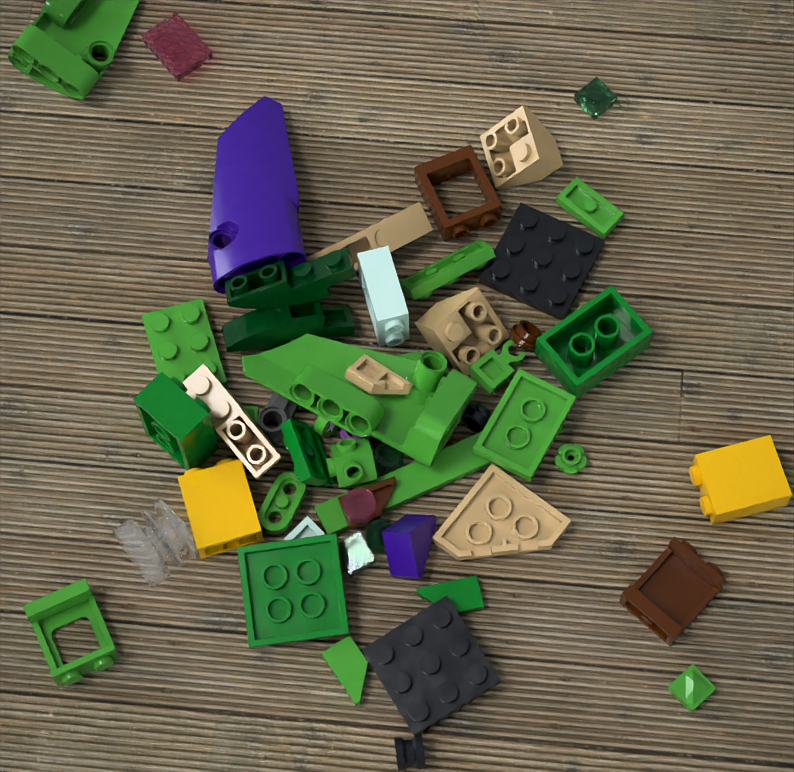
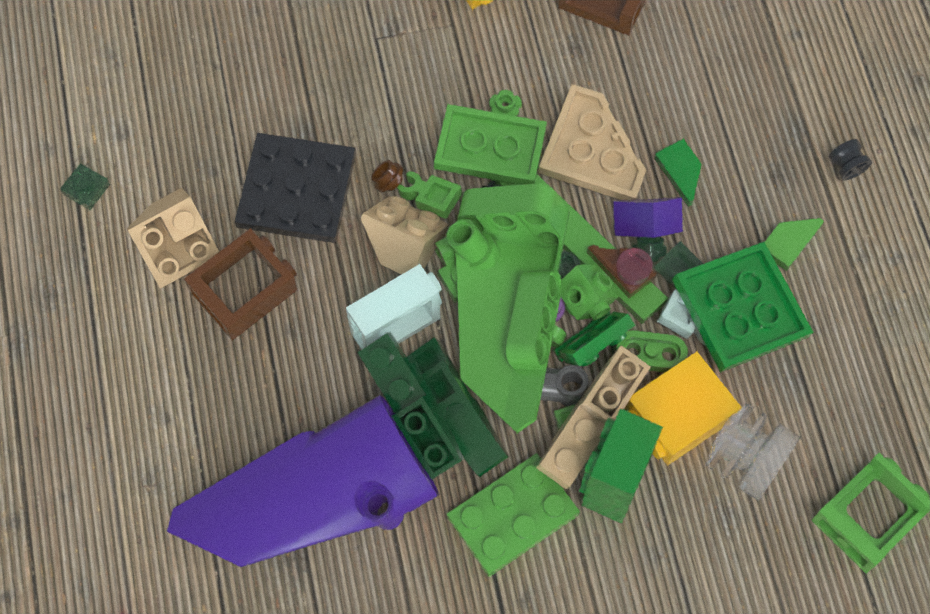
camera: 110 degrees left, 0 degrees up
tan slope [307,202,433,270] -> none
tan tile [344,354,413,394] -> none
black plate [362,596,501,735] -> none
bright green plate [399,238,496,301] -> none
green brick [535,285,653,400] -> none
bright green plate [556,176,624,239] -> none

